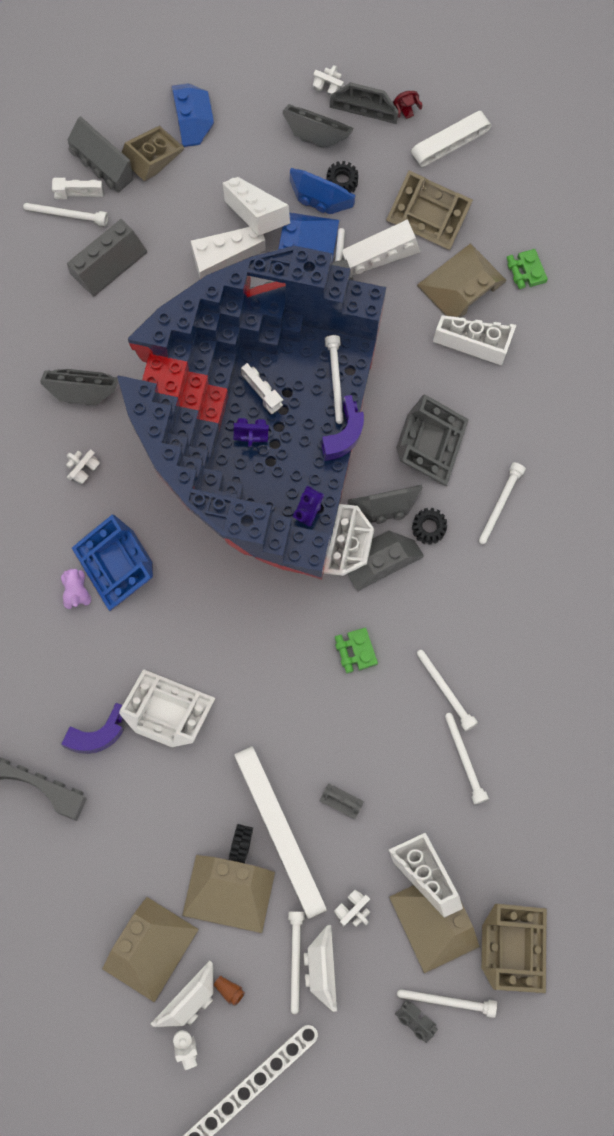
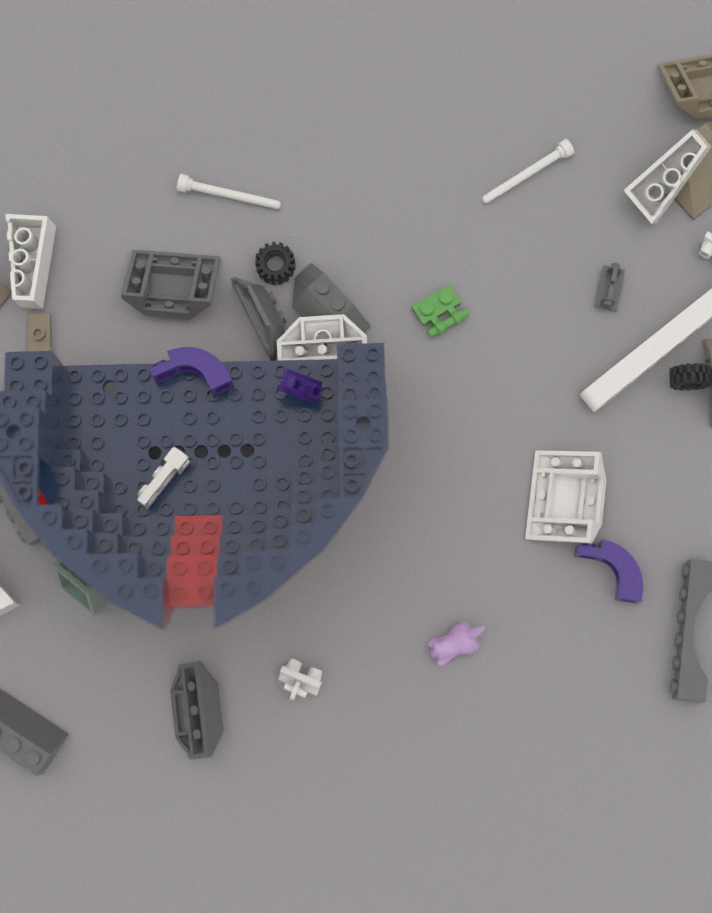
camera: 100 degrees left, 5 degrees up
blue slope [72,514,153,611] -> none
dark purple hips [233,418,269,447] -> none
white piece [325,335,343,424] -> none
white piece [417,650,478,732] -> none
none -> dark tan plate [27,313,52,351]

